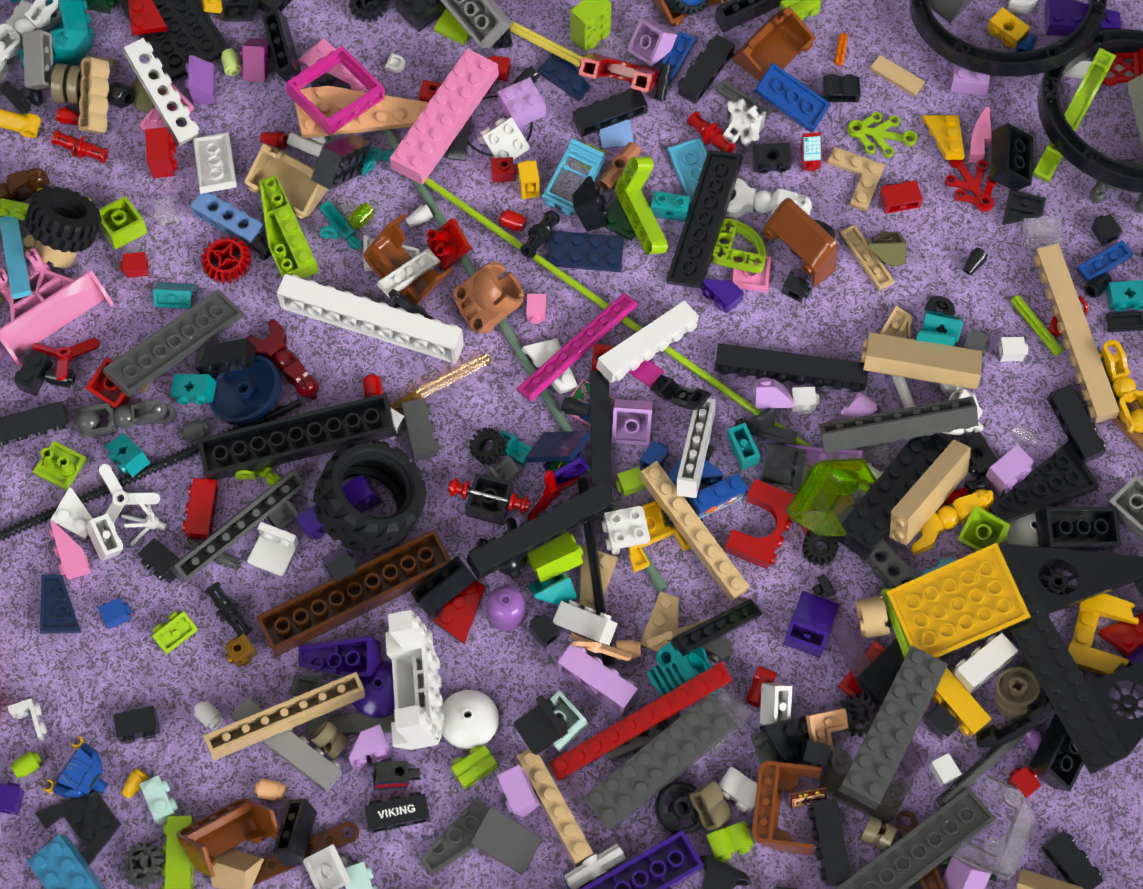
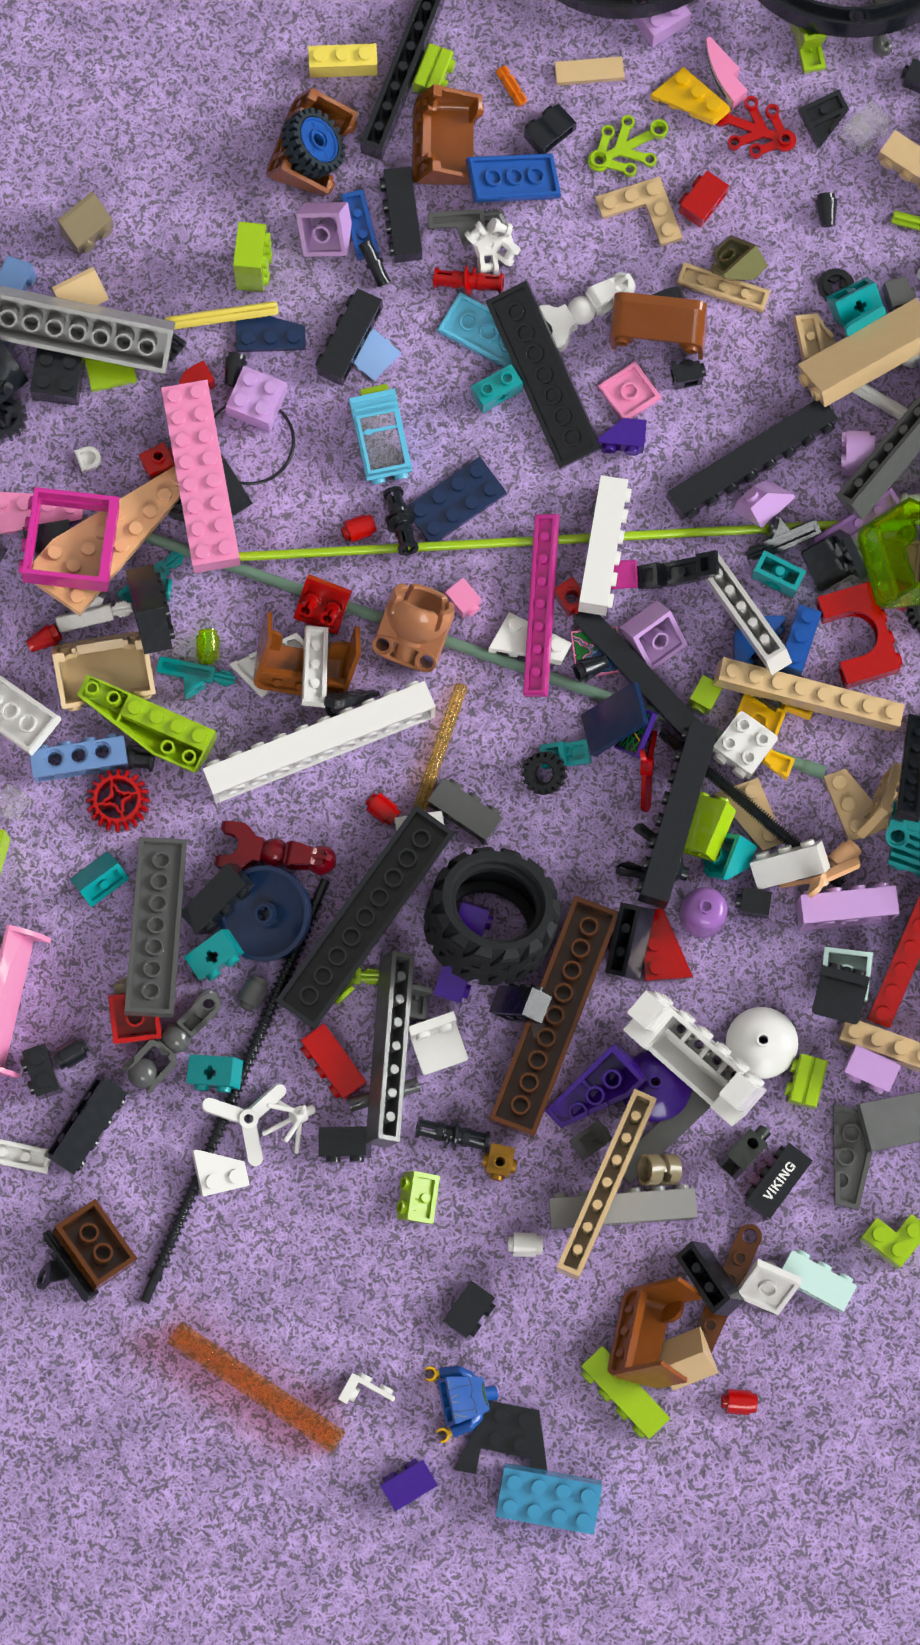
camera: 45 degrees left, 10 degrees up
lime brick [10,750,43,779] -> none
red piece [32,338,100,381] -> none
lime plate [33,440,87,492] -> none
dark blue wing [40,575,81,634] -> none
bright pink slope [49,521,91,580] -> none
white brick [85,514,123,562] -> none
blue brick [98,598,132,629] -> none
red brick [120,252,149,278] -> none
yellow cone [121,767,149,799] -> none
dark grey gear [121,842,164,888] -> none
light aqua brick [140,775,178,825] -> none
light nougat brick [254,778,286,802] -> none
lavender slope [349,724,392,772] -> none
white cone [405,204,434,228] -> none
black brick [447,473,531,526] -> none
white bracket [477,117,529,160] -> none
dark grey bracket [488,456,522,482] -> none
red brick [491,157,518,183] -> none
yellow brick [518,160,540,199] -> none
black slope [572,176,609,232] -> none
red arch [579,53,659,93] -> none
nougat piece [597,142,642,191] -> none
dark green wing [604,196,636,241] -> none
lime beam [615,156,668,255] -> none
blue brick [640,440,669,468] -> none
lime beam [712,218,766,273] -> none
black brick [752,143,792,174] -> none
white brick [791,387,819,414] -> none
slope [799,132,822,172] -> none
black brick [990,123,1033,191] -> none

